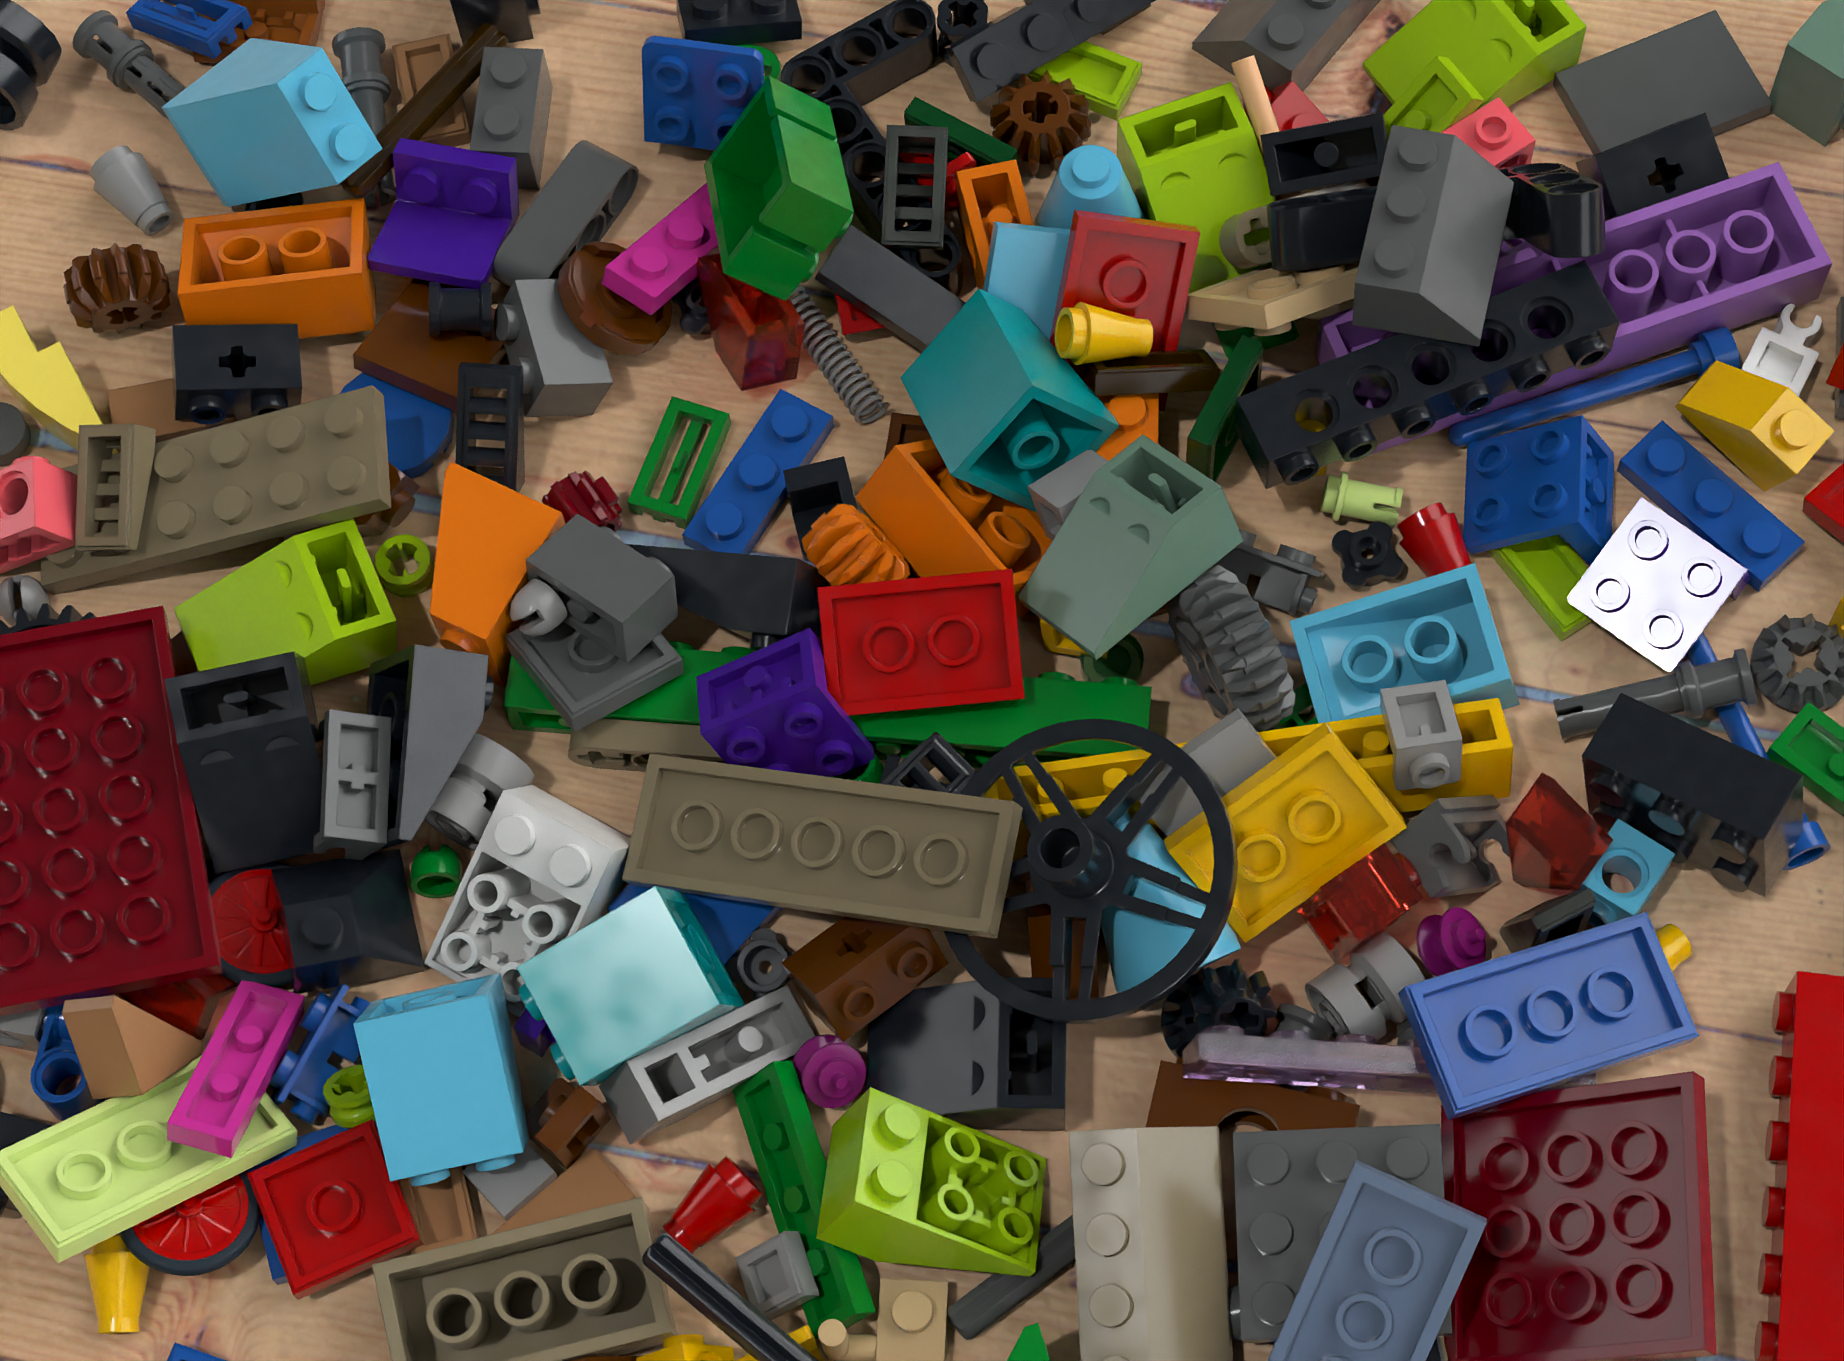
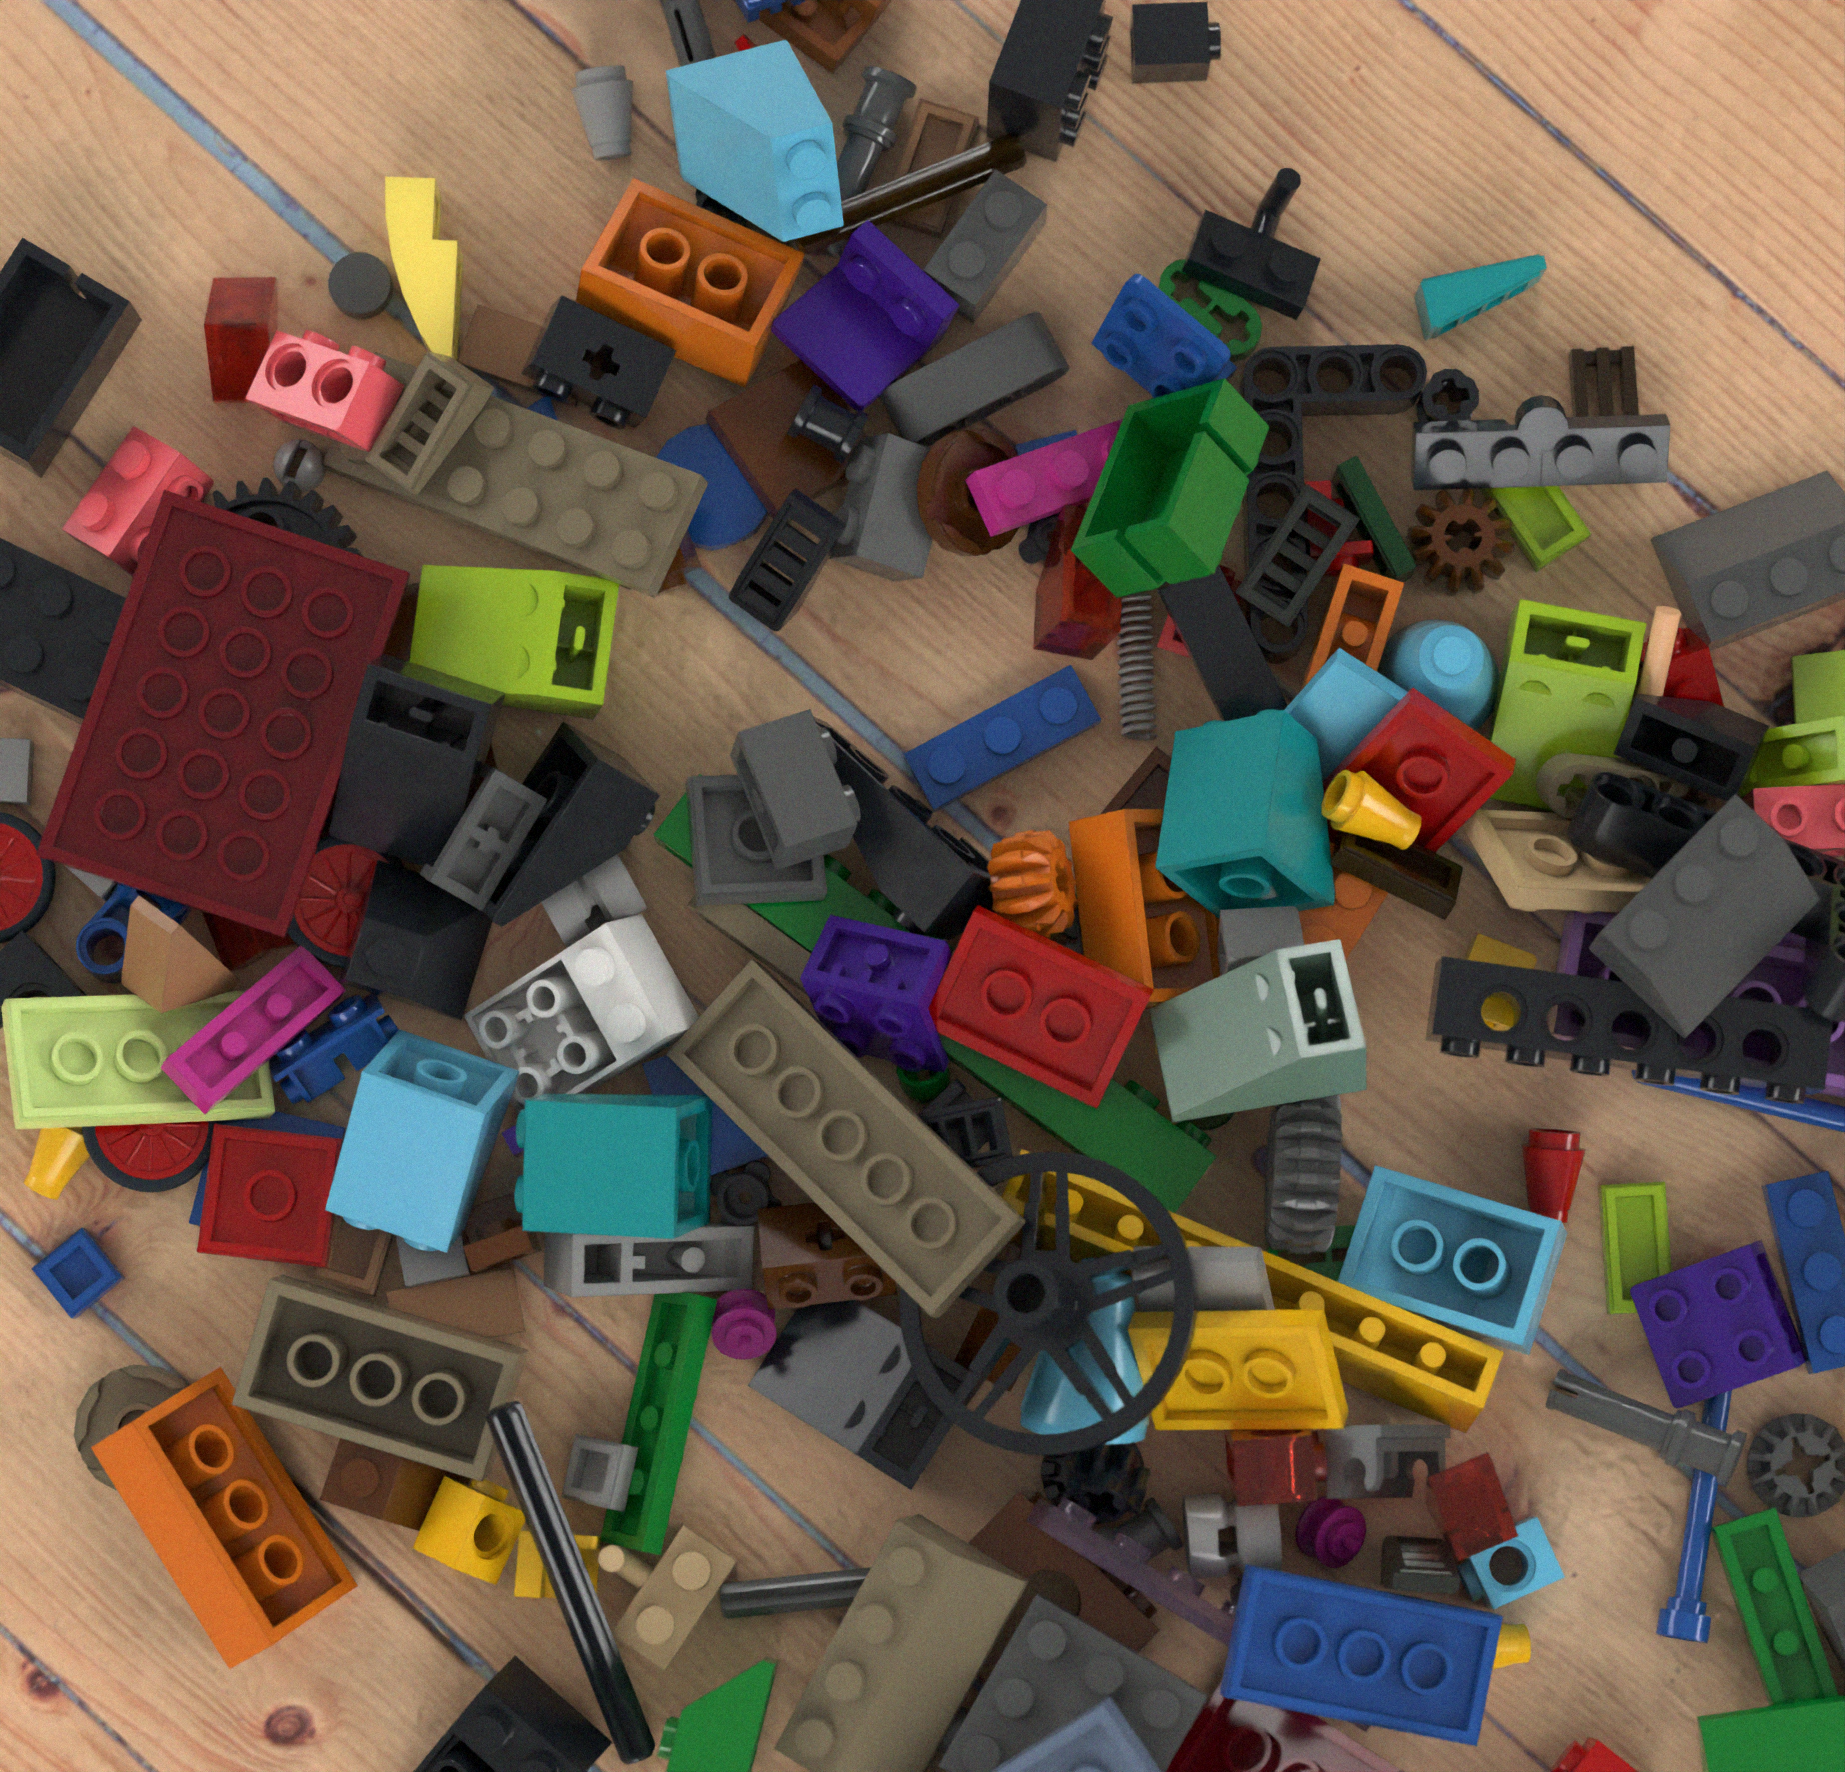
camera: 25 degrees right, 15 degrees up
reddish brown gear [63,243,171,334] -> none
lime bush [323,1065,376,1128] -> none
lime bush [375,534,435,598] -> none
green hinge [410,844,463,898] -> none
orange slope [429,462,565,689] -> none
light grey hinge [509,579,567,637] -> none
dark red gear [542,471,623,533] -> none
green tile [627,396,732,529] -> none
red cone [662,1155,763,1253] -> none
black panel [783,456,858,561] -> none
lime slope [816,1087,1046,1277] -> none
dark green tile [1186,334,1264,482] -> none
dark grey hinge [1209,529,1326,616] -> none
yellowish green pin [1320,471,1403,528] -> none
black plate [1332,521,1403,588] -> none
light grey bracket [1380,680,1463,790] -> none
blue bracket [1463,415,1614,564] -> none
black brick [1582,693,1803,898] -> none

